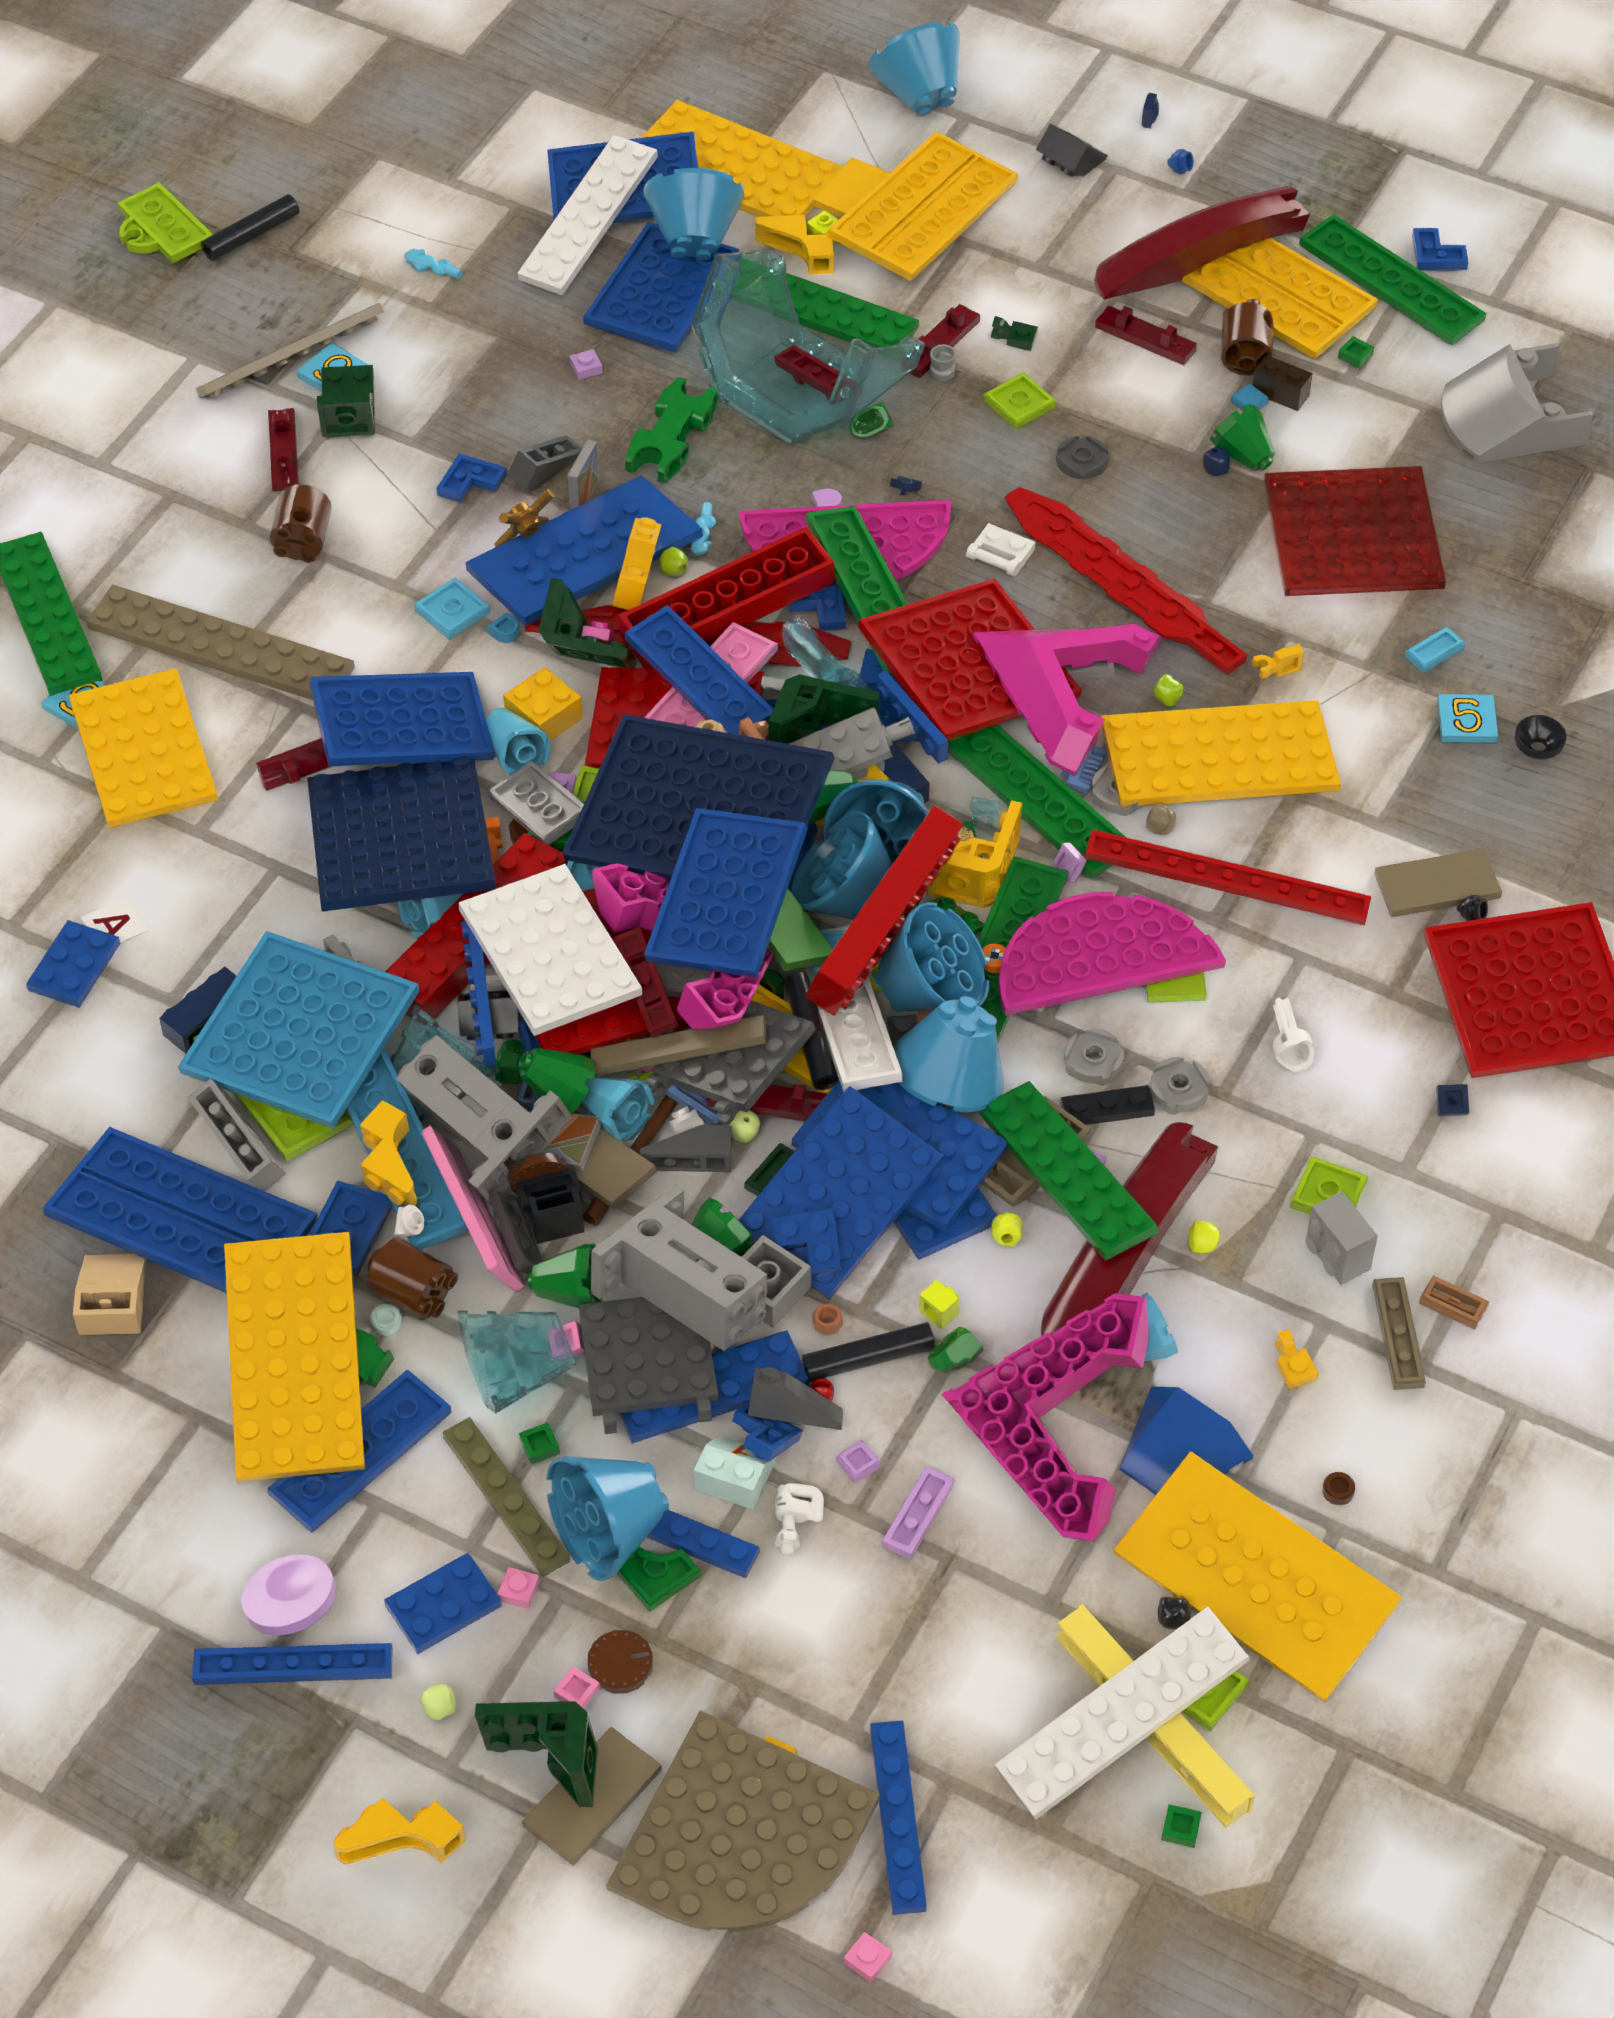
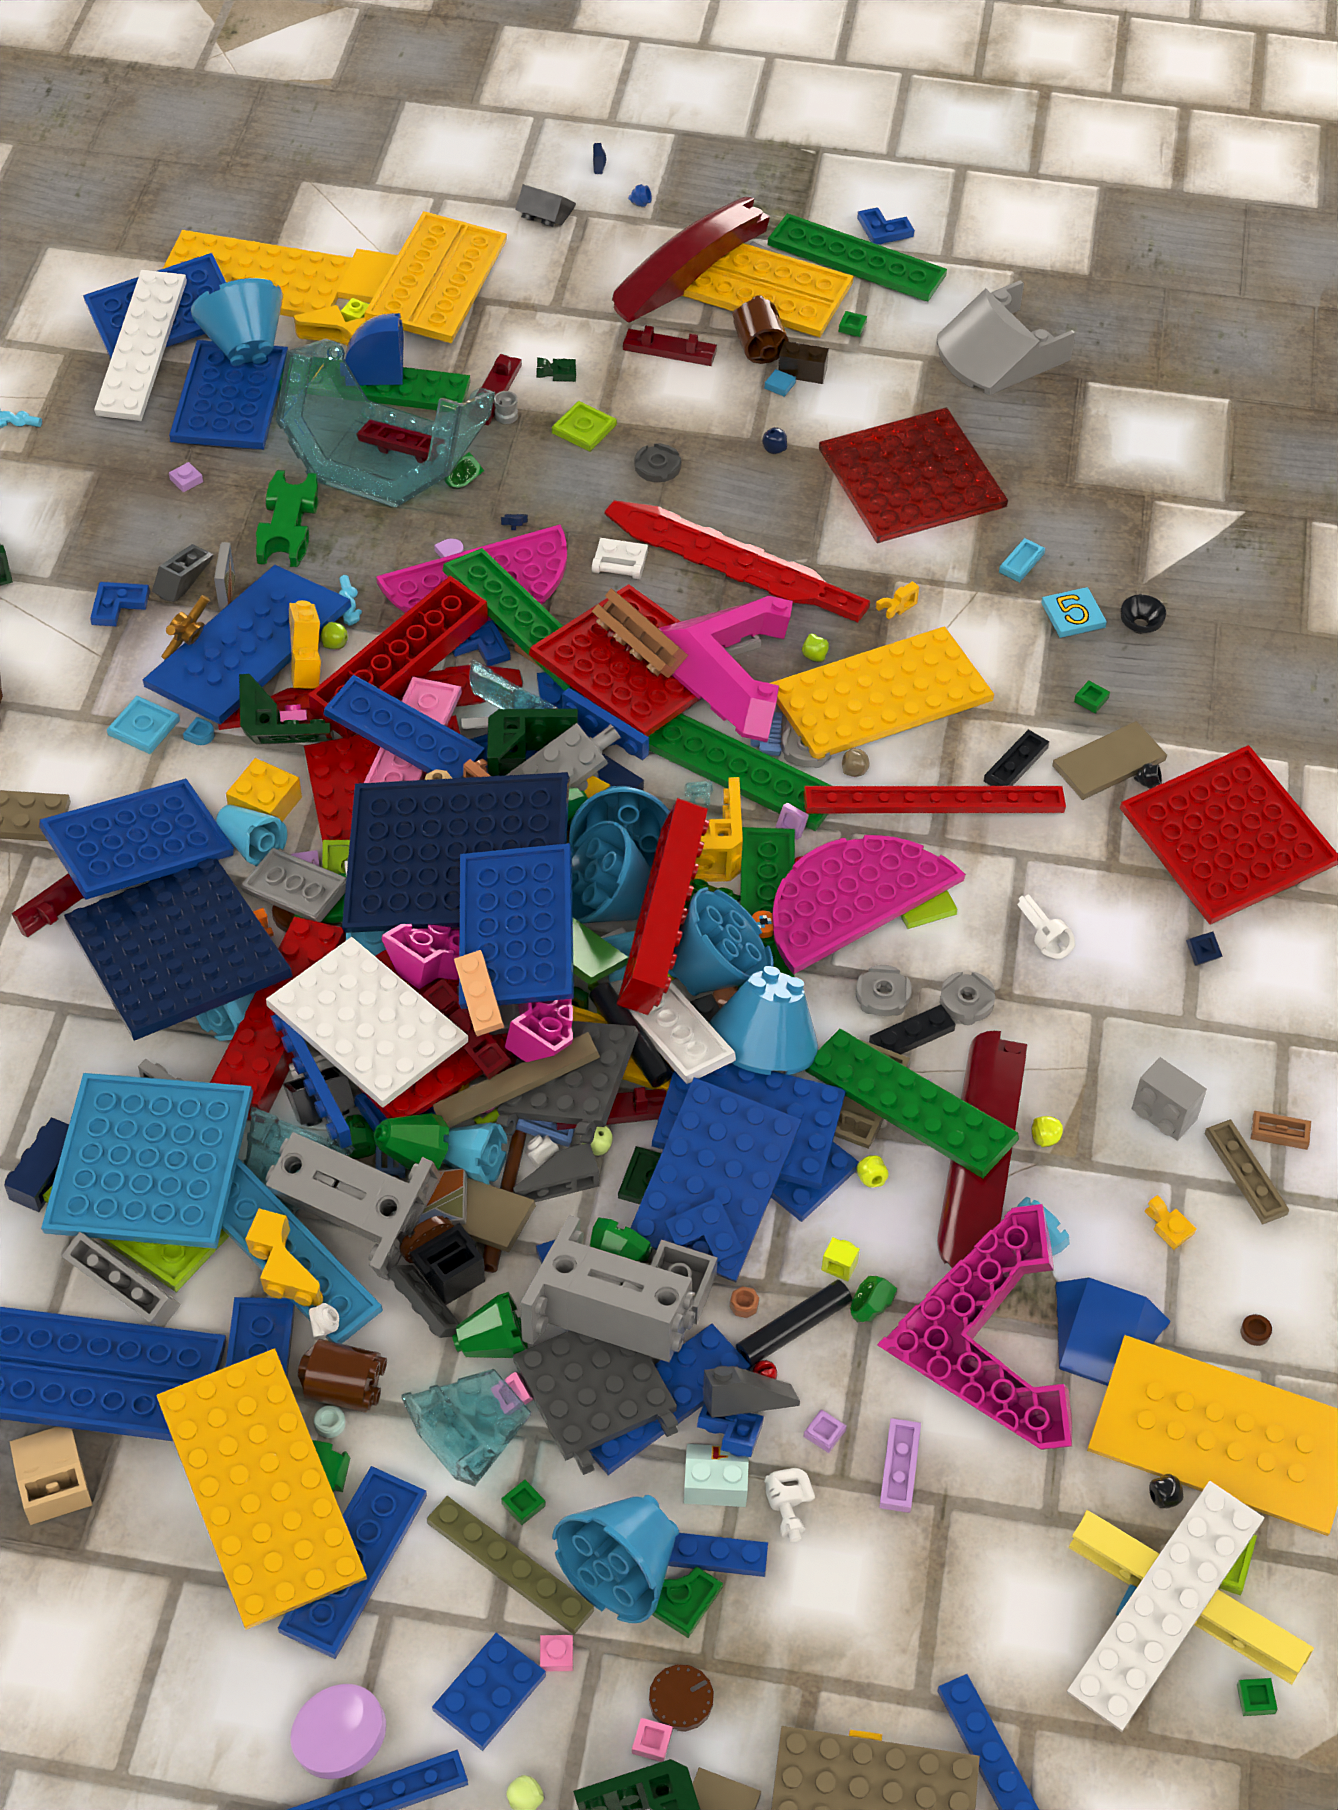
camera: 20 degrees left, 0 degrees up
bright pink tile [422,1125,525,1292] -> none
dark azure cone [868,22,960,116] -> none
green cone [1210,404,1275,471] -> none
lime tile [1290,1156,1368,1215] -> none
none -> blue brick [341,313,404,385]
none -> light nougat plate [454,950,504,1036]
none -> medium nougat brick [592,588,688,678]
none -> black plate [983,729,1050,786]
none -> green plate [1074,680,1110,714]

